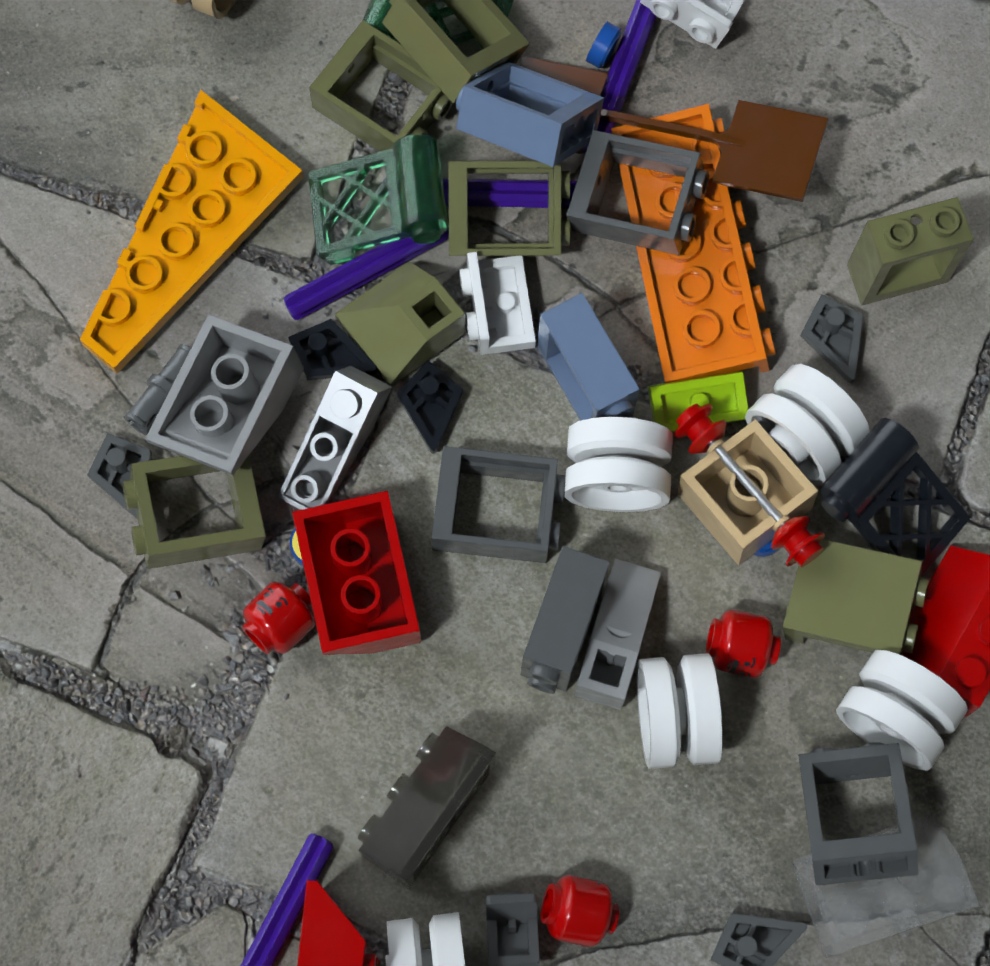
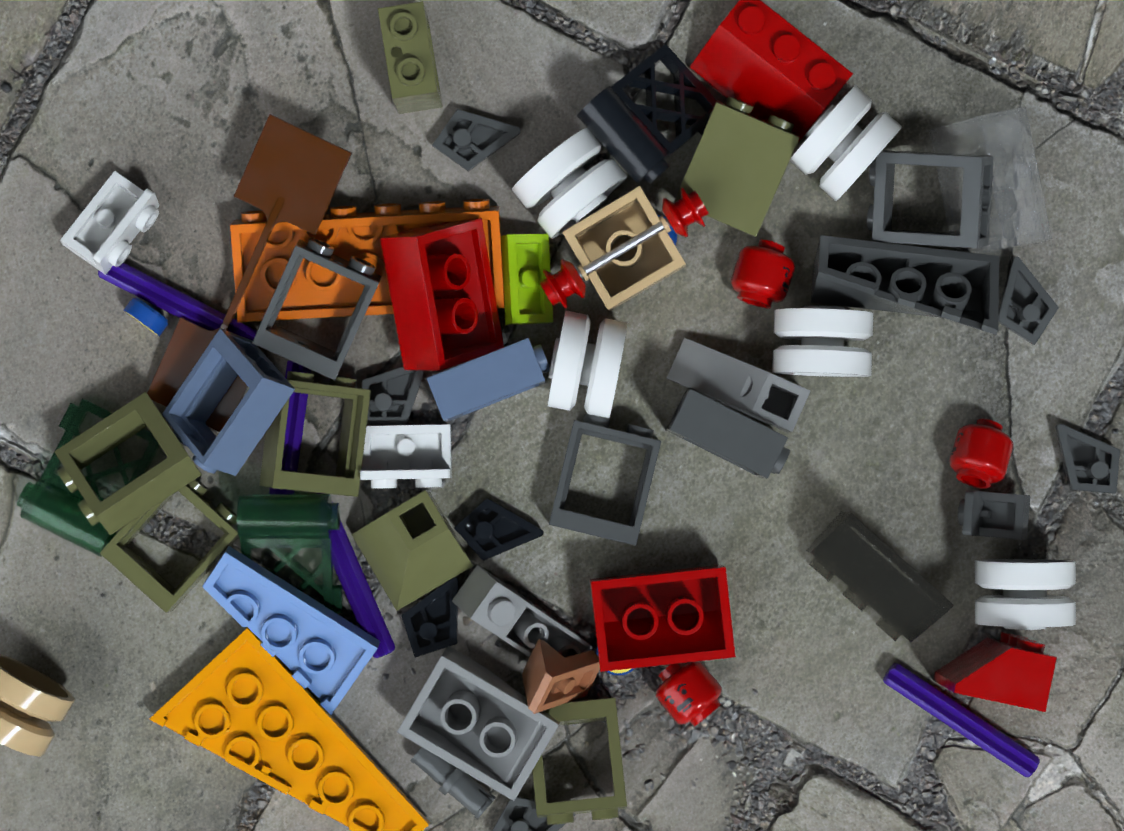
camera: 80 degrees left, 15 degrees up
none -> medium blue wing [202,546,380,715]
none -> dark grey piece [362,367,425,425]
none -> red slope [380,218,504,371]
none -> nougat slope [522,639,600,714]
none -> dark grey wedge [811,235,999,335]

